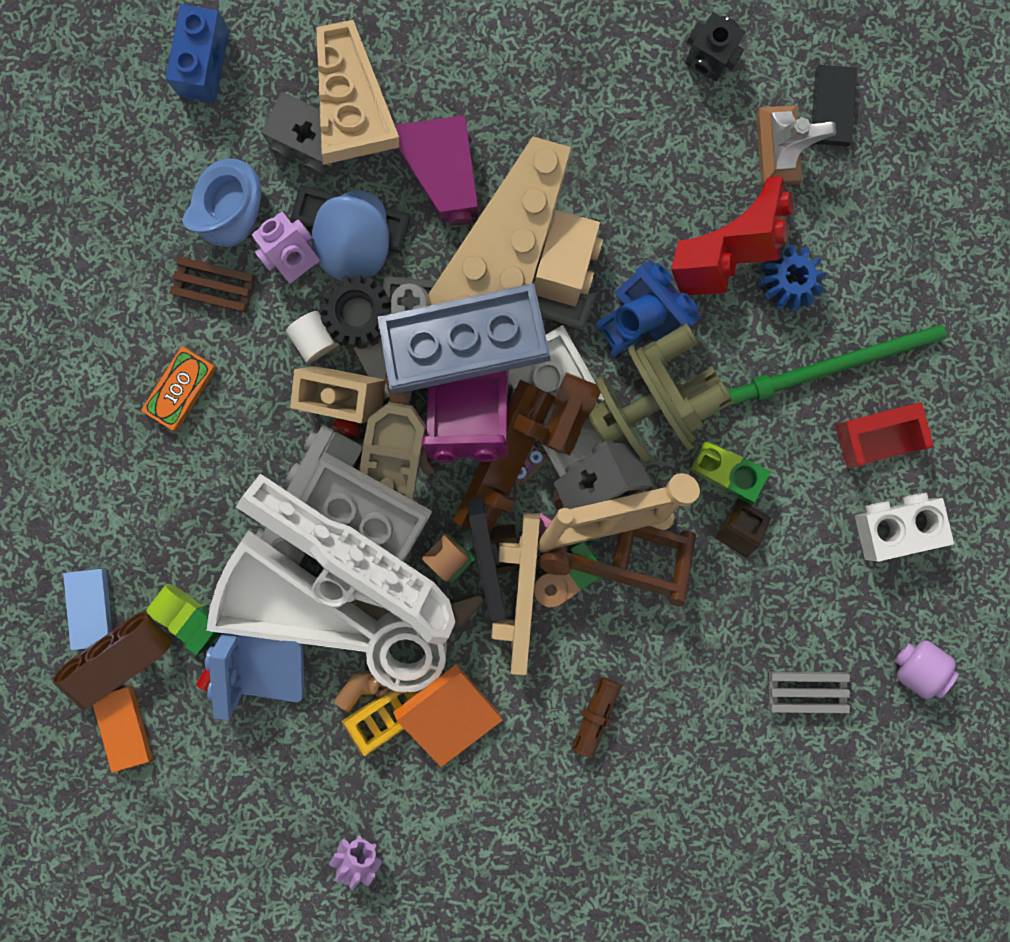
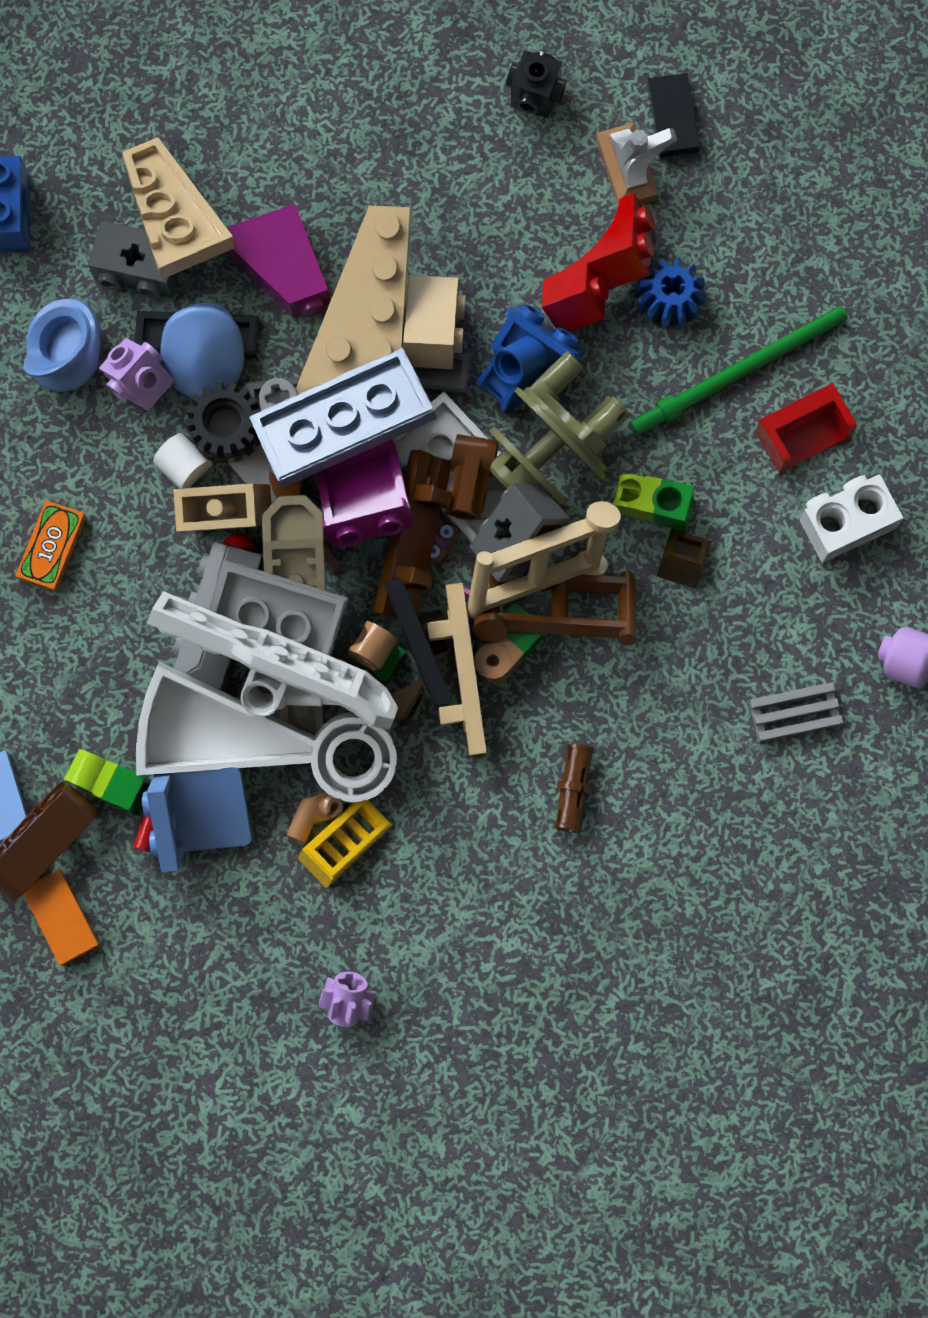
camera: 10 degrees left, 10 degrees down
reddish brown tile [169,256,256,313] -> none
orange tile [394,664,503,767] -> none

